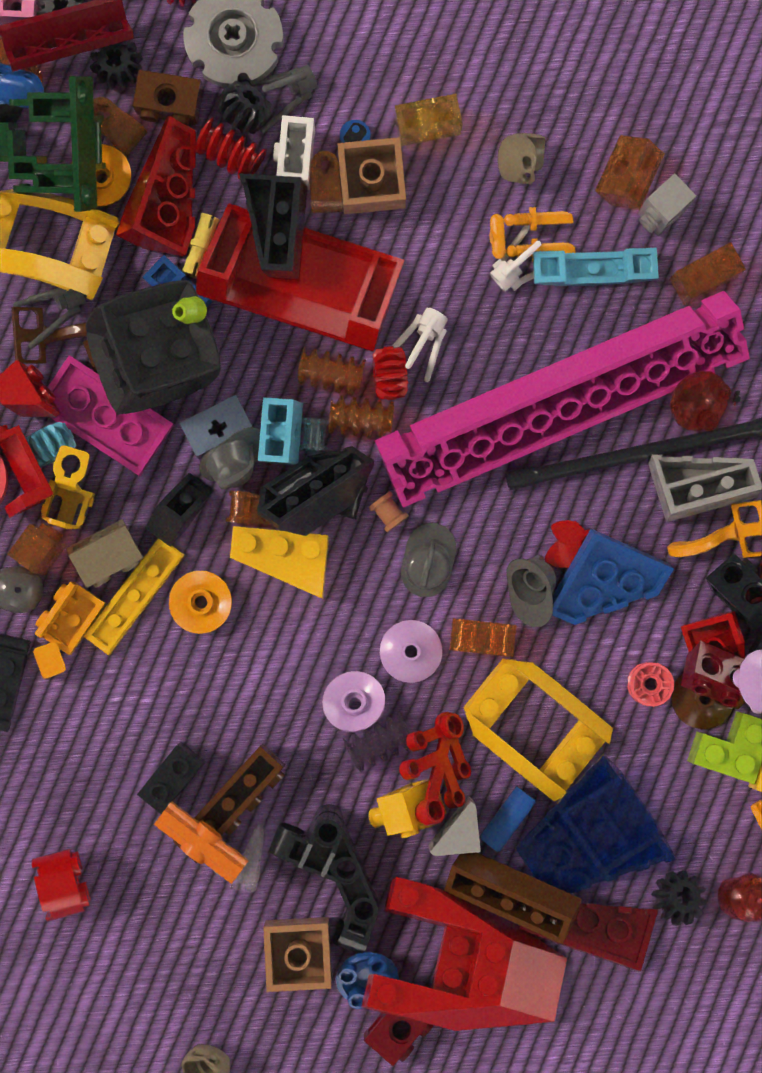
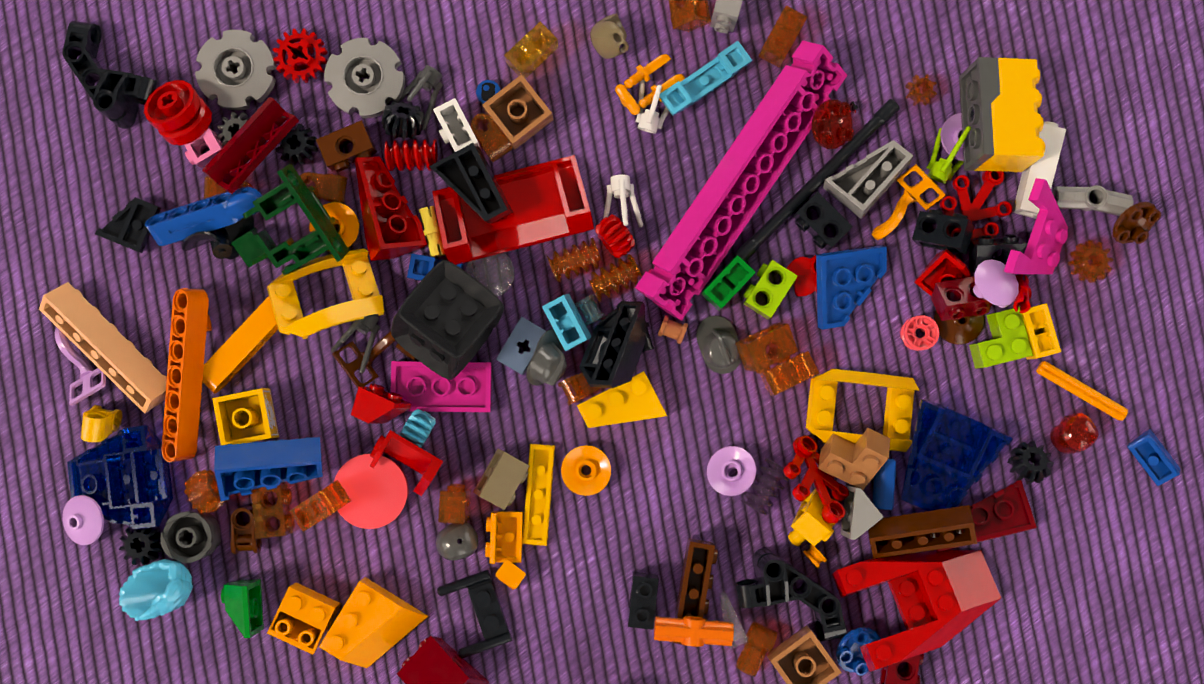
camera: 35 degrees left, 0 degrees up
yellow piece [41,445,95,529] -> none
black slope [145,473,214,547] -> none
lime hose [172,296,207,324] -> none
lavender dish [380,620,442,683] -> none
dark grey piece [506,555,557,627] -> none
none -> clear dish [466,253,515,297]
none -> green brick [701,255,756,311]
none -> clear orange brick [735,323,798,374]
none -> clear orange piece [735,621,778,677]
none -> lime brick [743,260,797,319]
none -> black brick [793,191,853,251]
none -> light orange bush [803,544,827,569]
none -> medium nougat brick [818,428,890,490]

